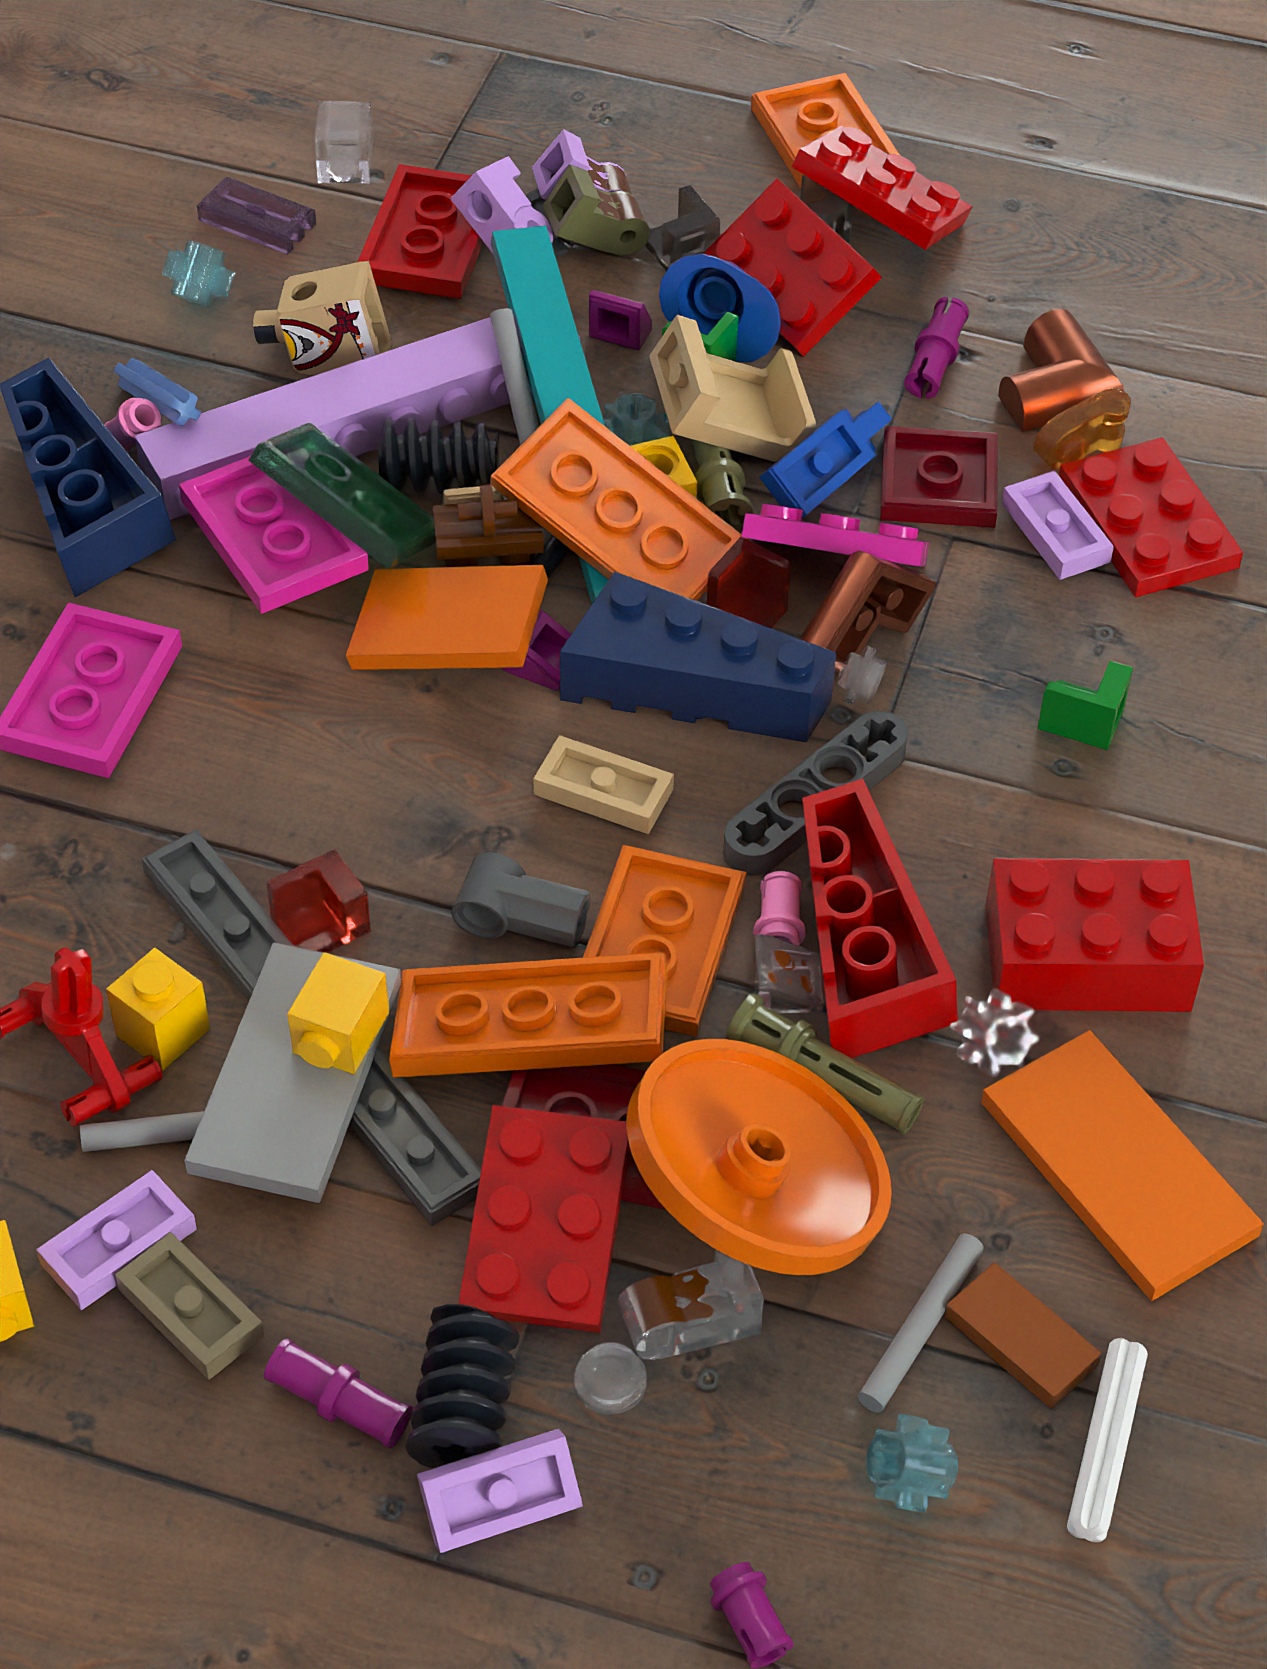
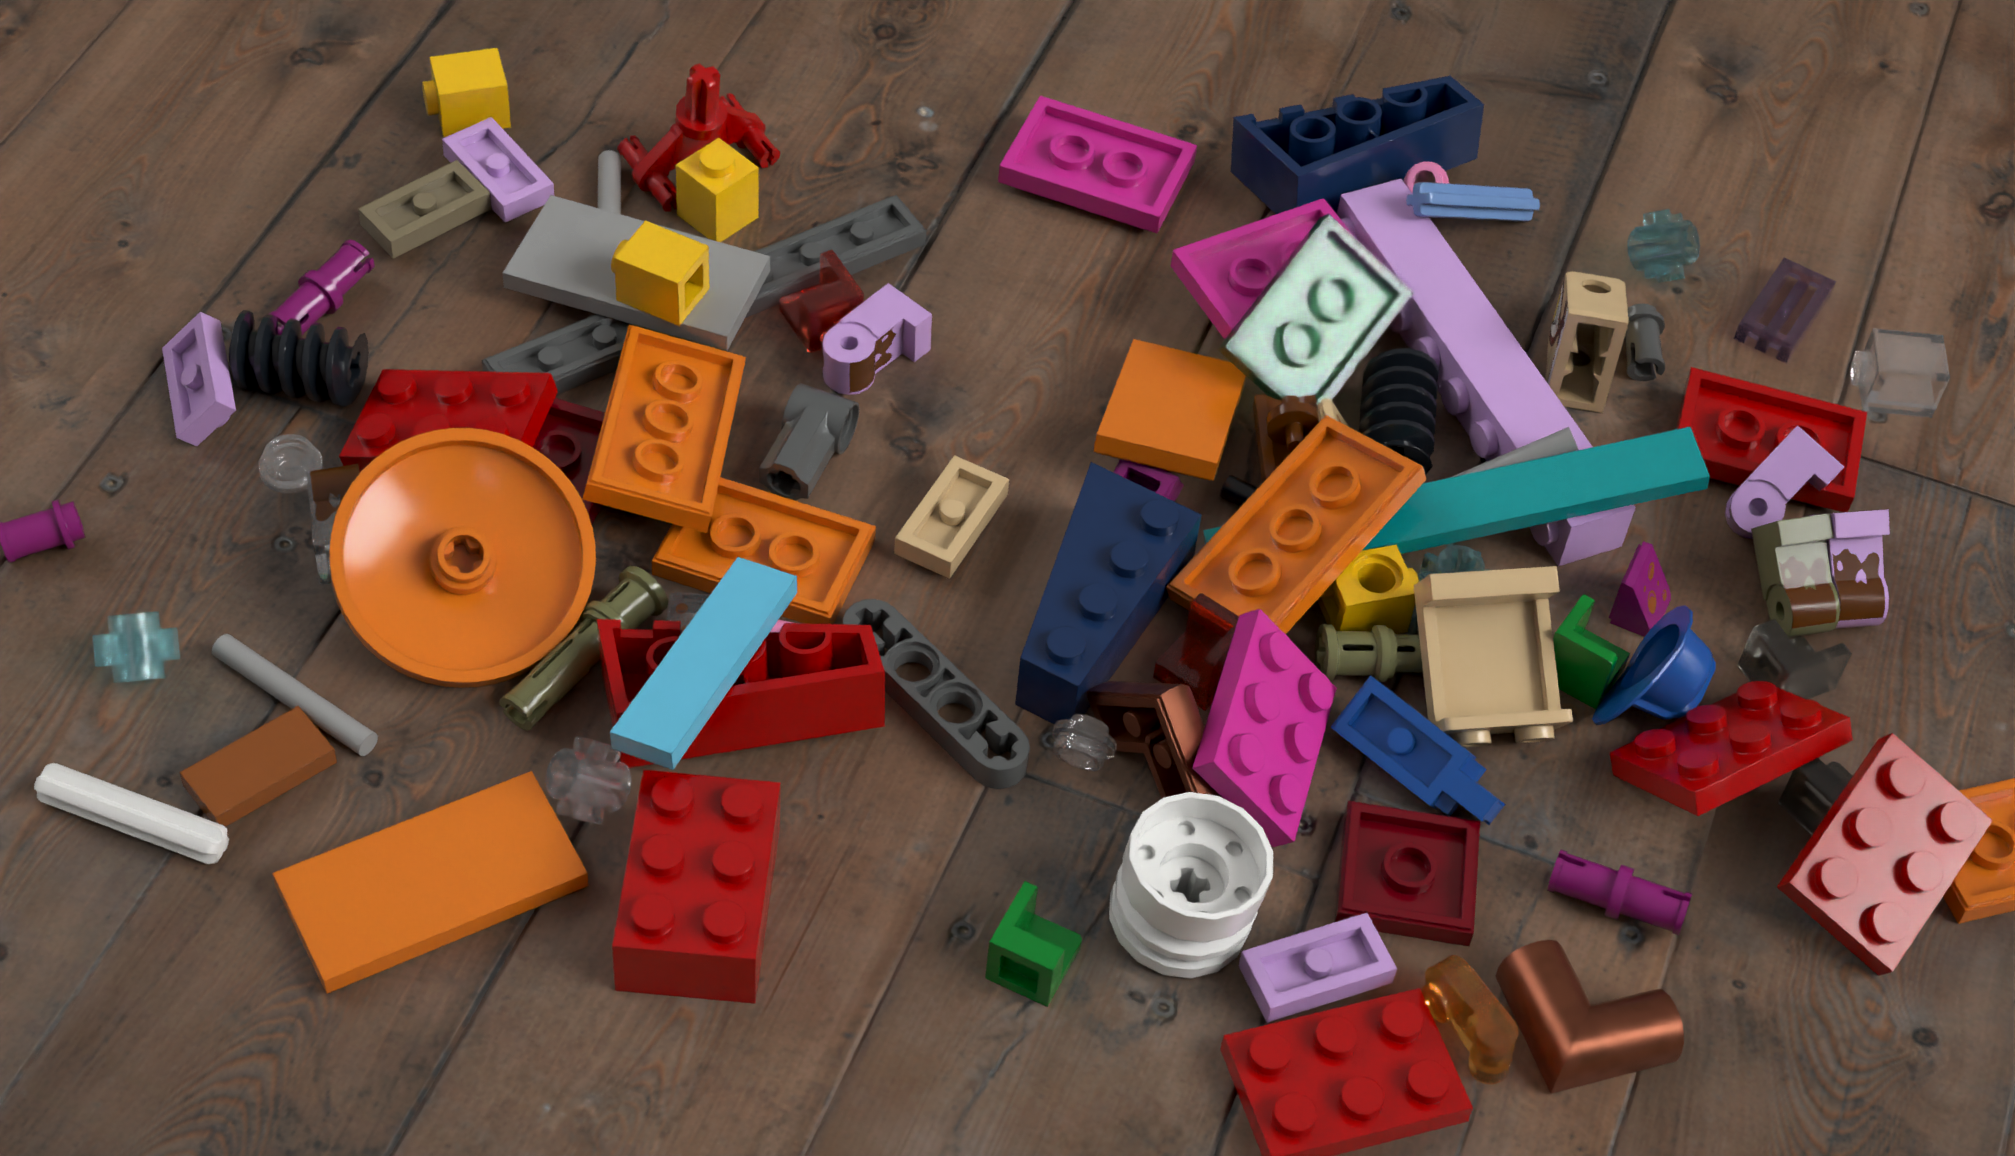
camera: 90 degrees right, 0 degrees up
none -> medium azure tile [610,557,797,770]
none -> lavender leg [822,283,932,395]
none -> white wheel [1109,792,1273,978]

